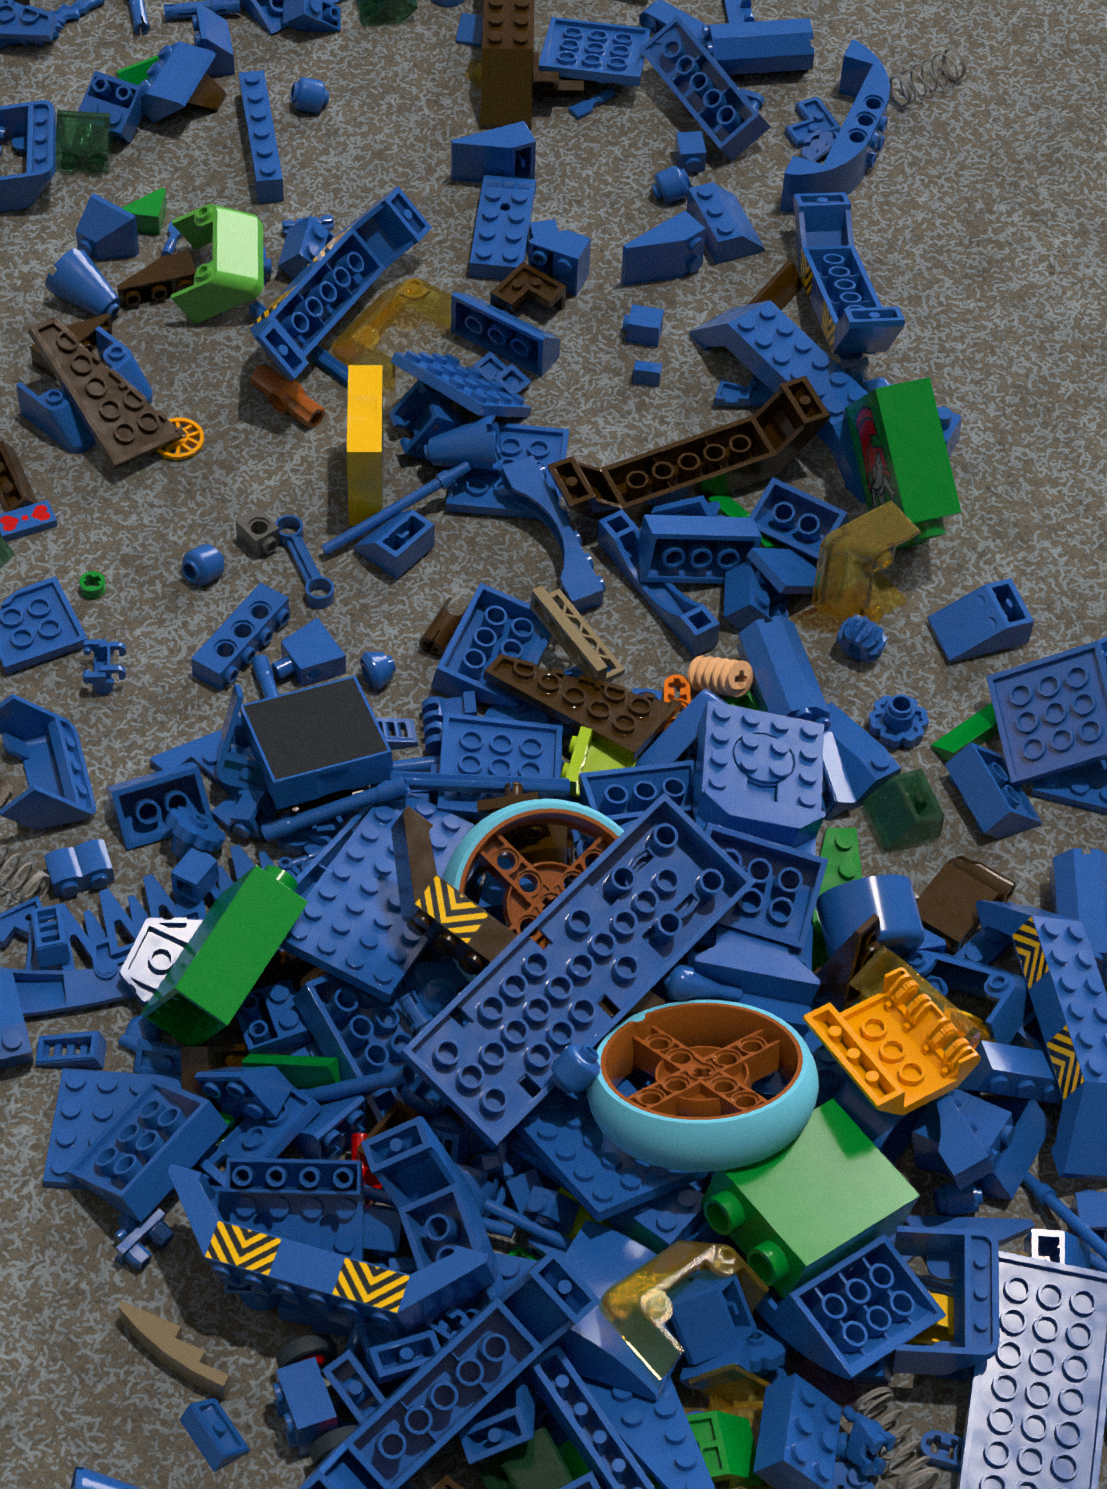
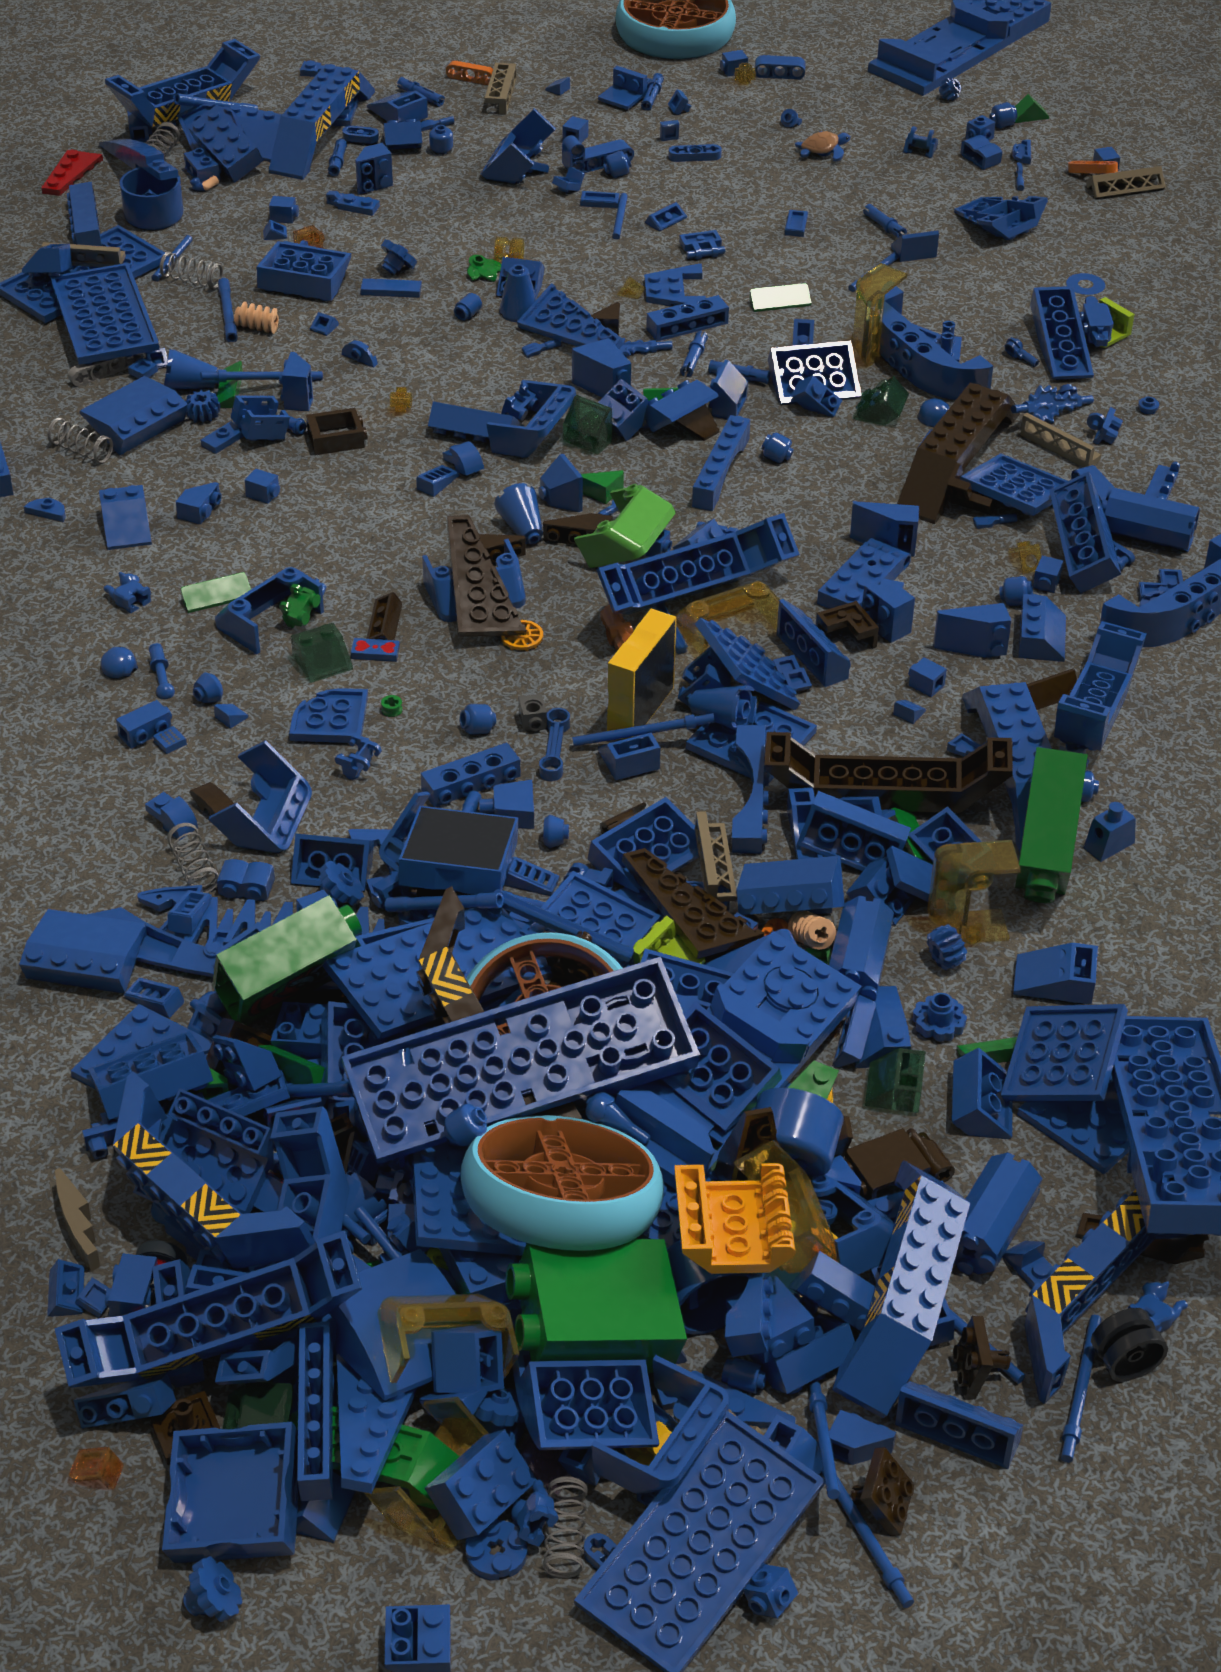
camera: 30 degrees right, 10 degrees down
none -> blue tile [75,1277,109,1318]
none -> blue slope [572,338,631,398]
none -> blue slope [737,856,845,915]
none -> clear yellow bracket [1008,541,1041,574]

